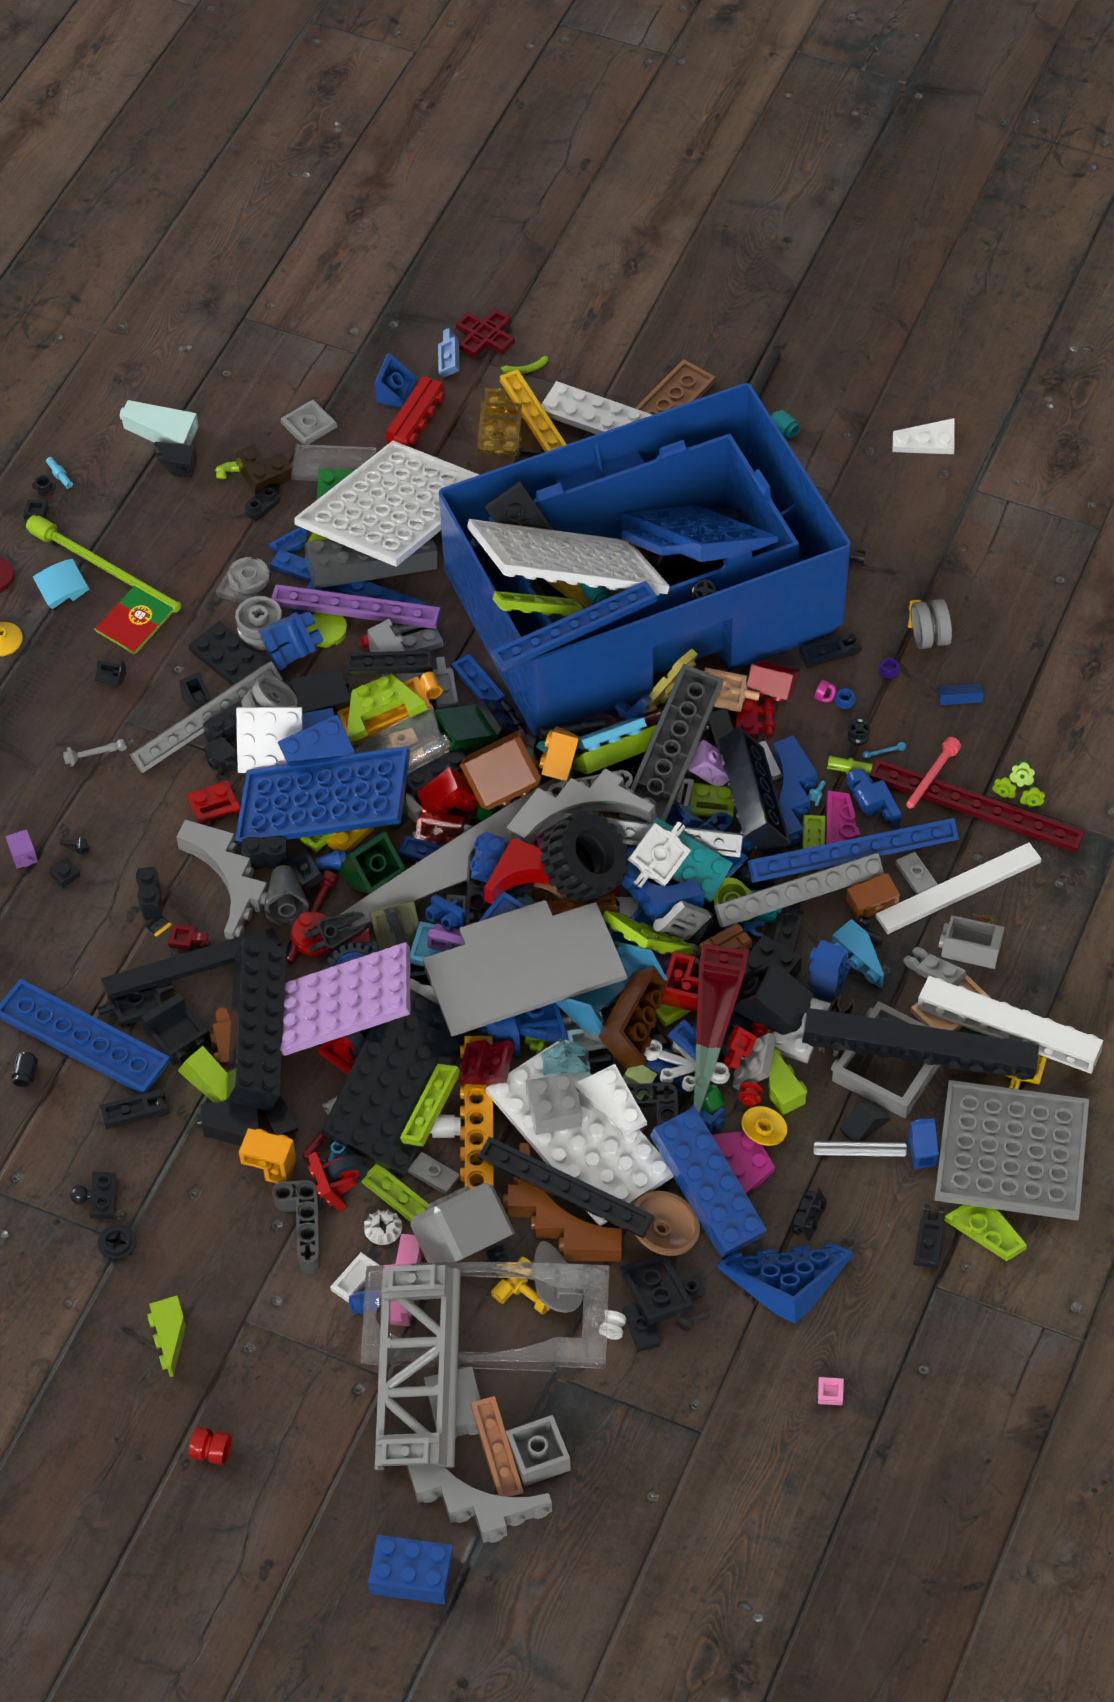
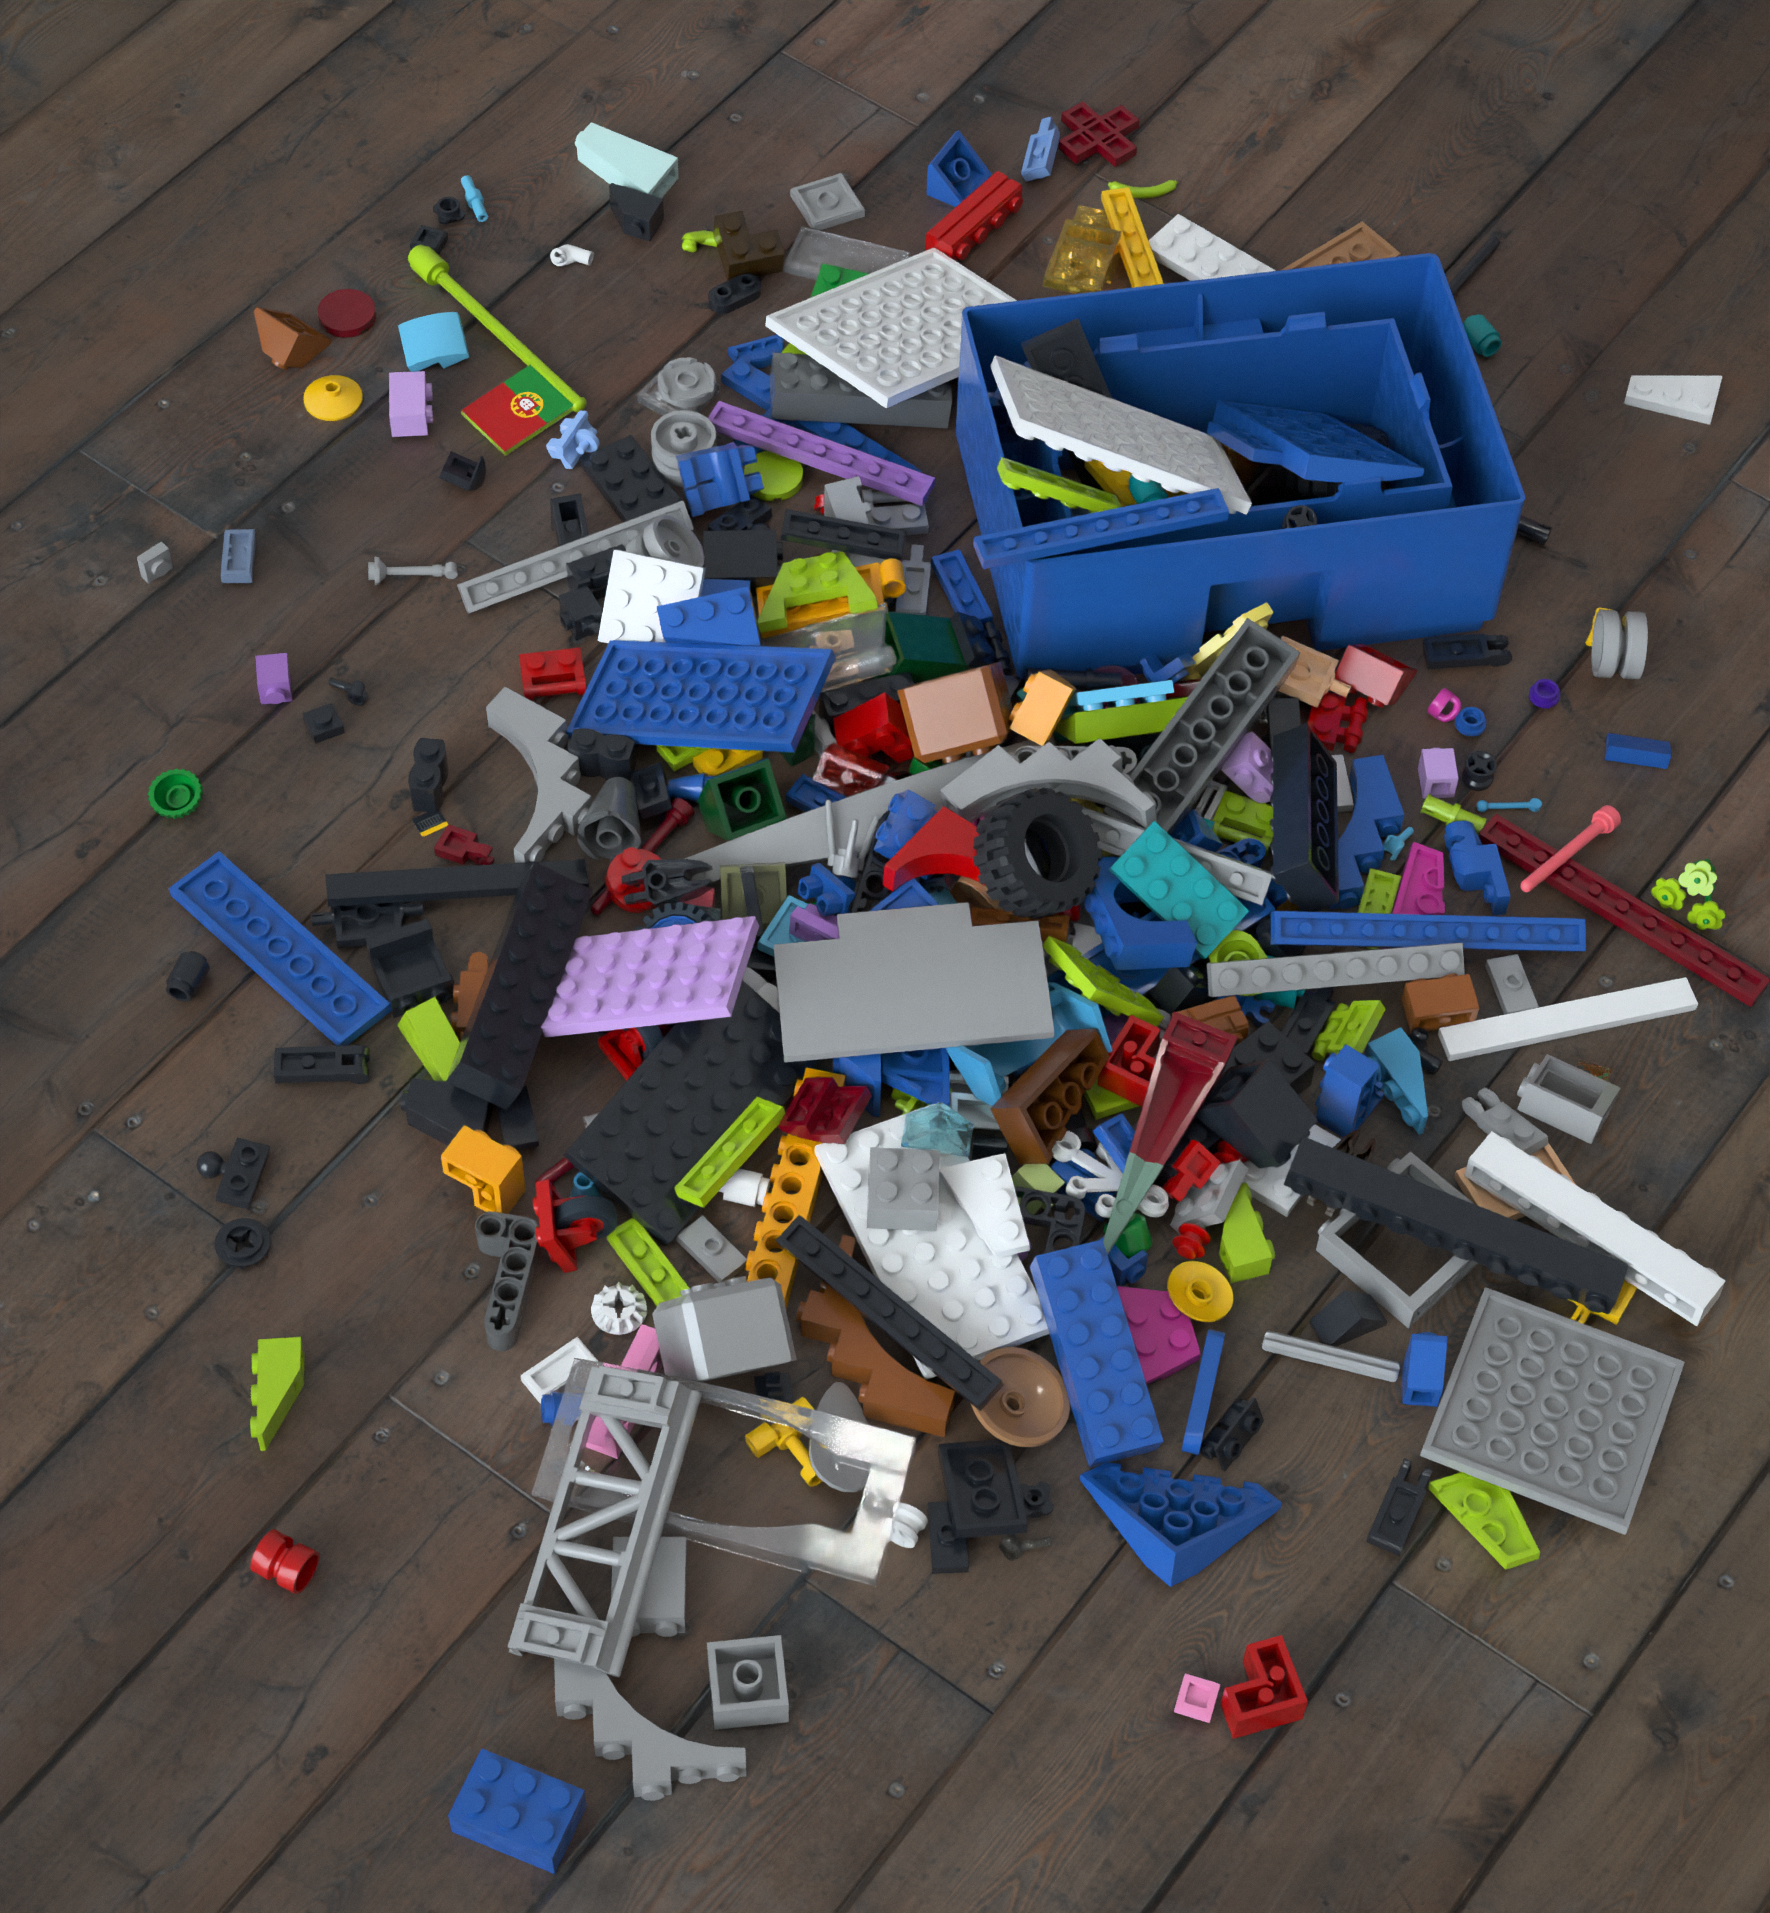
camera: 10 degrees right, 0 degrees up
nougat plate [470,1396,524,1497] -> none
white plate [627,822,691,888] -> none
light grey plate [653,901,711,941] -> none
none -> lavender brick [389,371,433,437]
none -> light blue hips [547,410,600,469]
none -> white arm [550,244,594,267]
none -> black plate [707,494,773,531]
none -> light grey plant [825,799,880,878]
none -> blue beam [1181,1329,1225,1455]
none -> red brick [1220,1635,1308,1739]
none -> lime plate [1312,1000,1386,1061]
none -> lavender brick [1418,748,1458,798]

